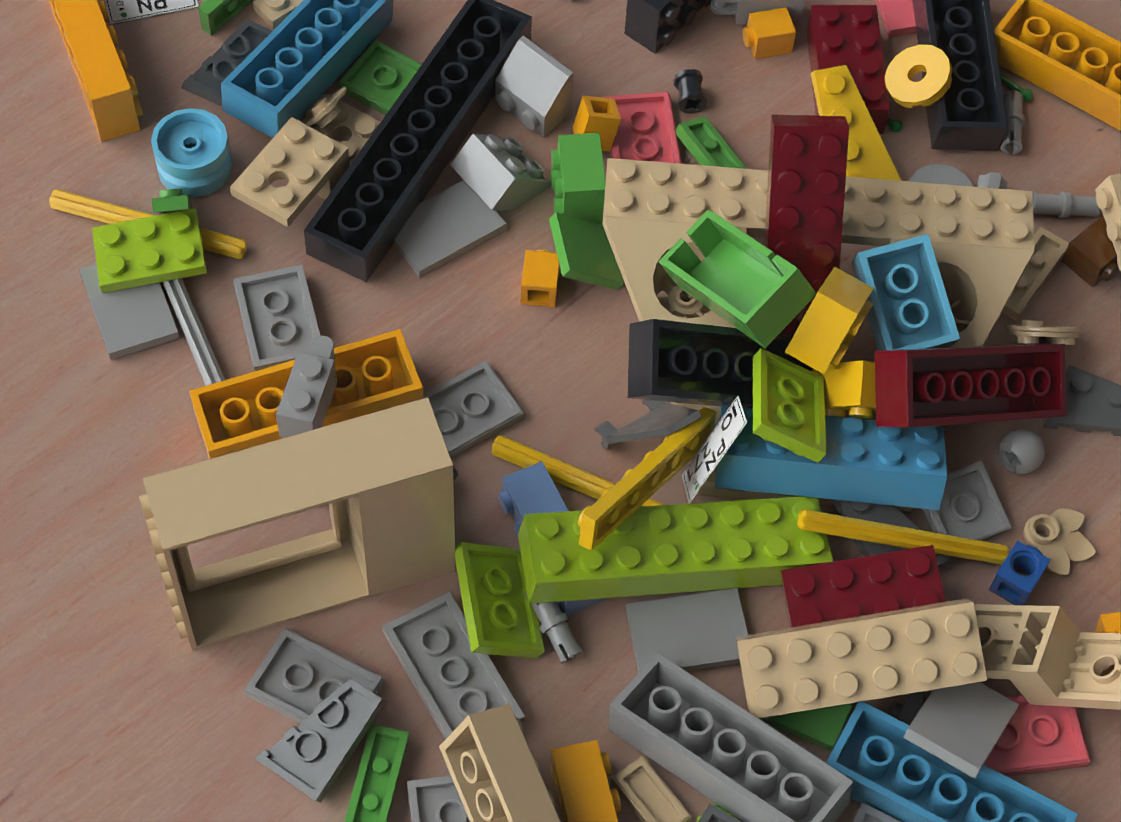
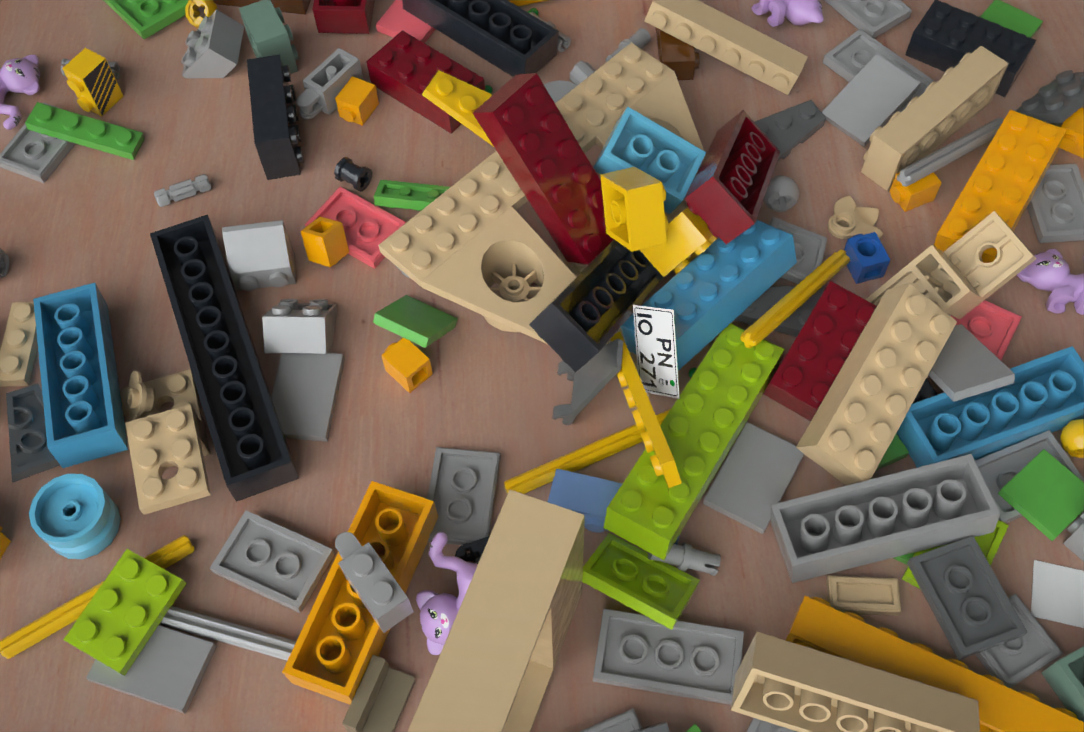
camera: 45 degrees left, 0 degrees up
bright green plate [151,189,193,213] -> none
bright green tile [338,40,422,115] -> none
bright green brick [550,133,606,224] -> none
bright green piece [658,209,816,348] -> none
lime plate [753,348,827,463] -> none
yellow tile [885,45,953,108] -> none
tan piece [1005,320,1082,345] -> none

